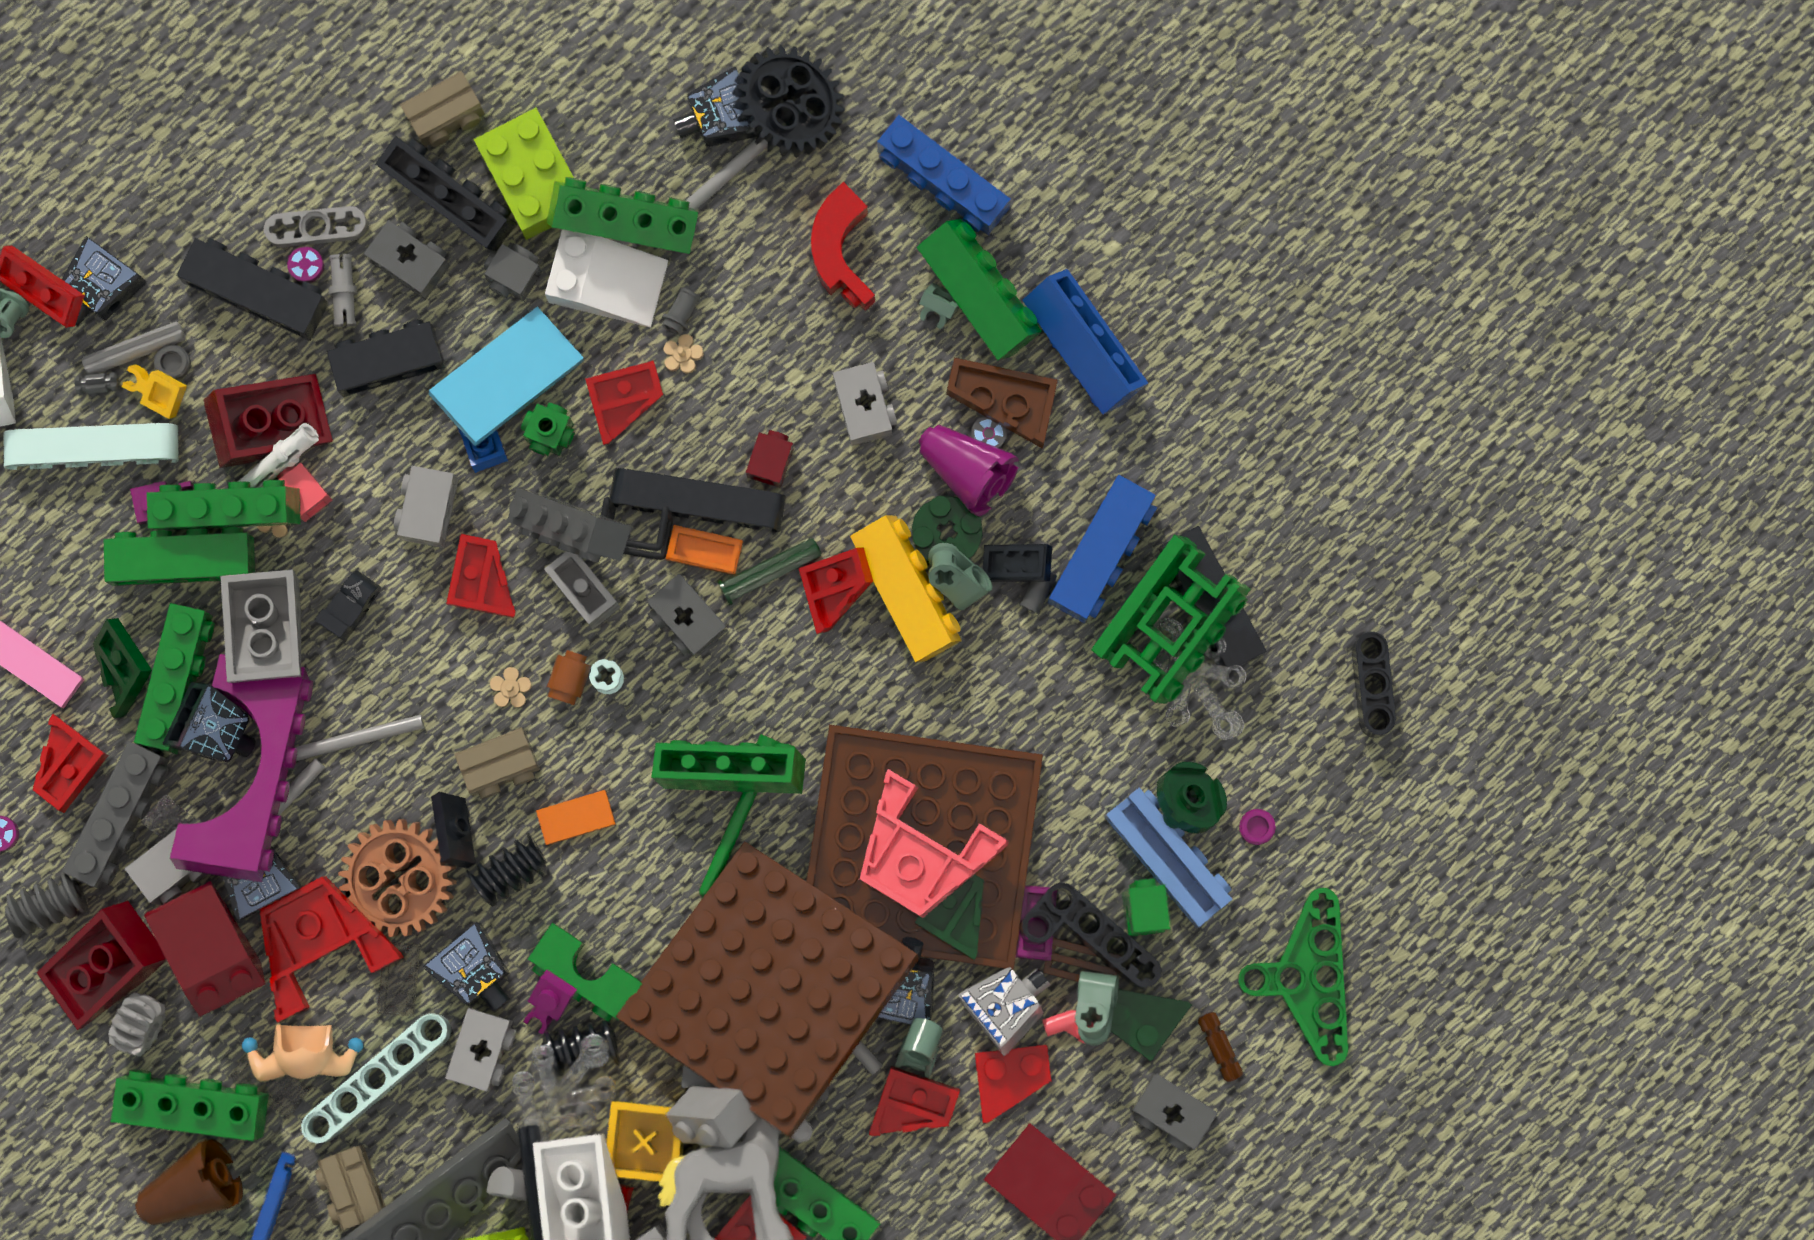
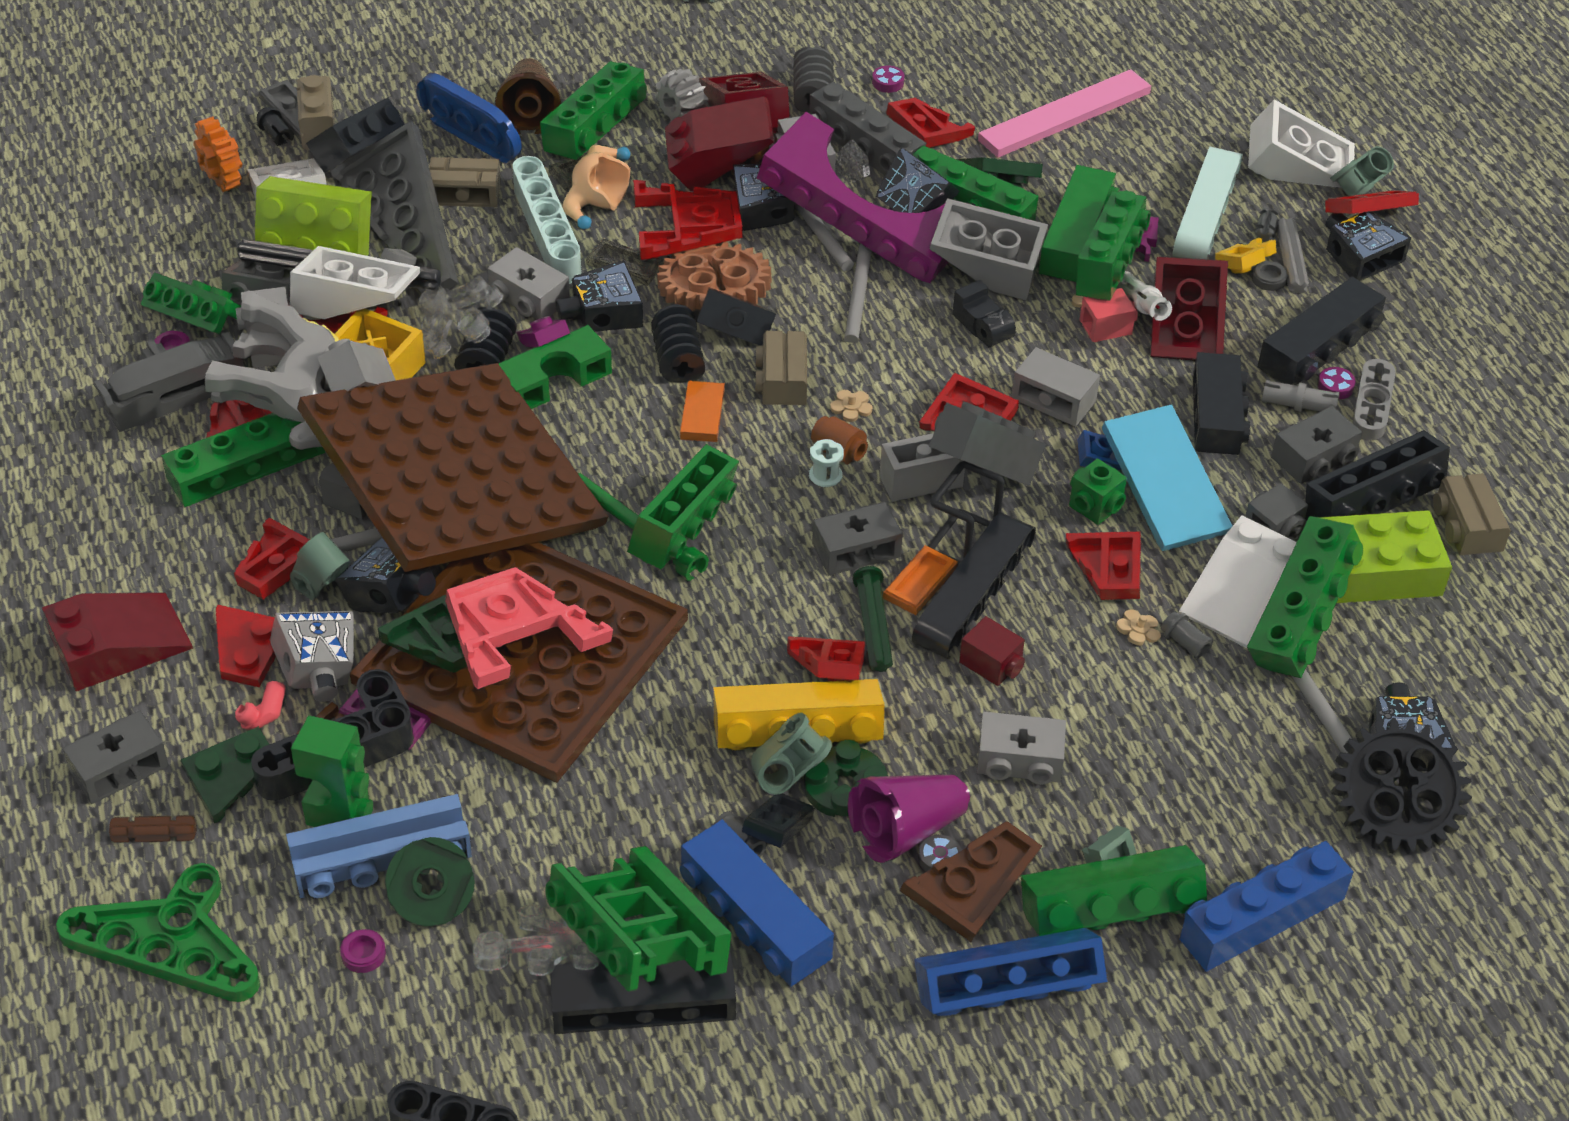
camera: 110 degrees right, 35 degrees down
red arch [811,182,875,311] -> none
sand green piece [1075,971,1119,1046] -> none

